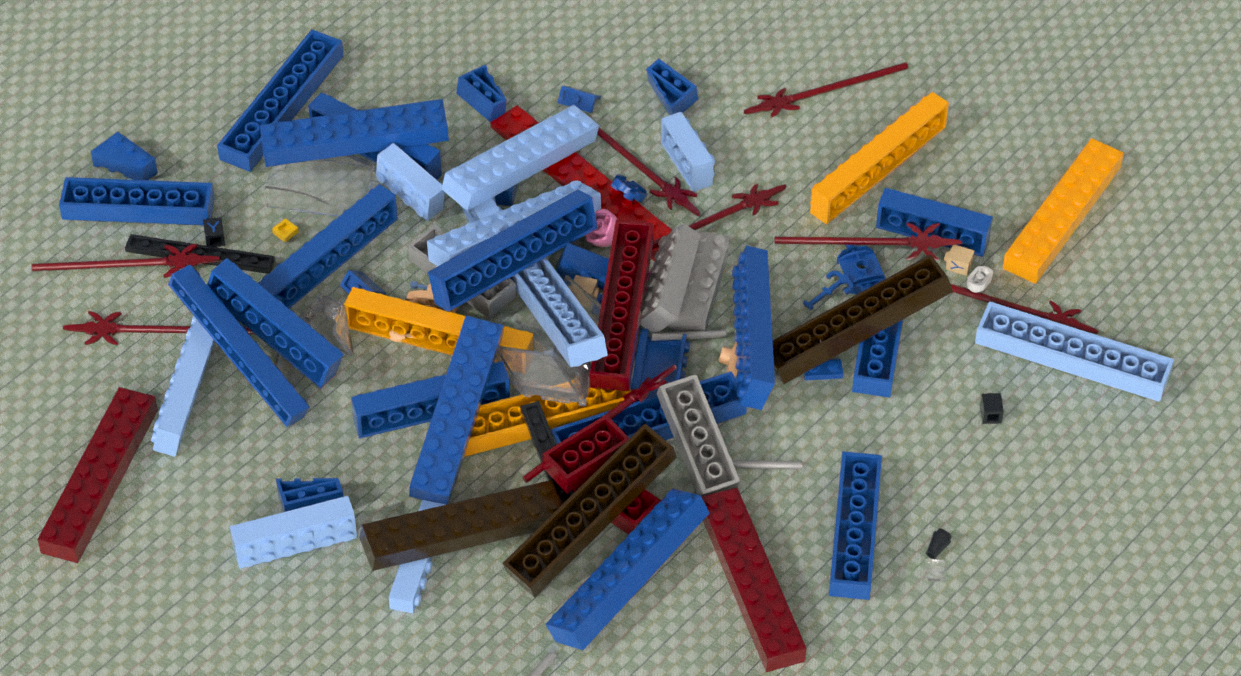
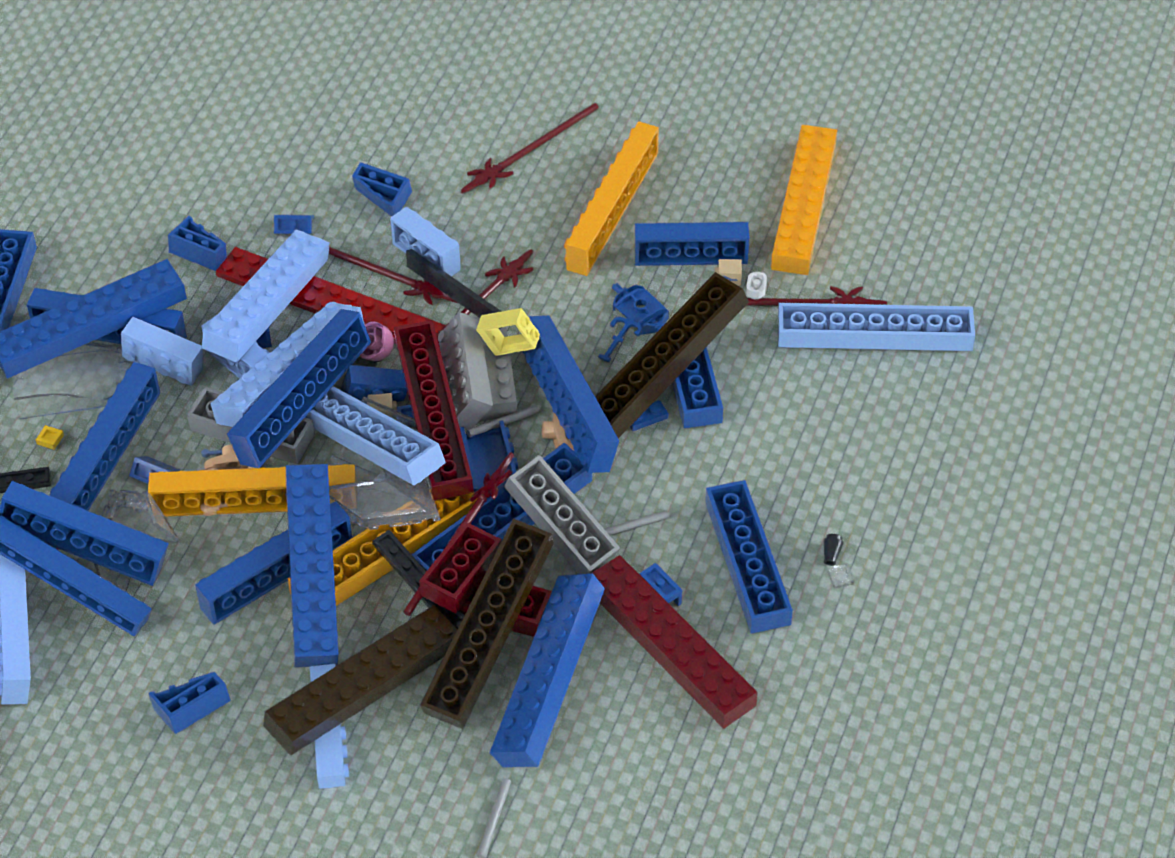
camera: 20 degrees left, 0 degrees up
light blue brick [230,496,357,569] -> none
blue plate [611,174,648,203] -> none
dark red piece [774,223,962,261] -> none
black brick [980,393,1004,424] -> none
none -> black tile [406,249,502,329]
none -> light yellow window [476,308,540,356]
none -> blue panel [639,563,682,606]

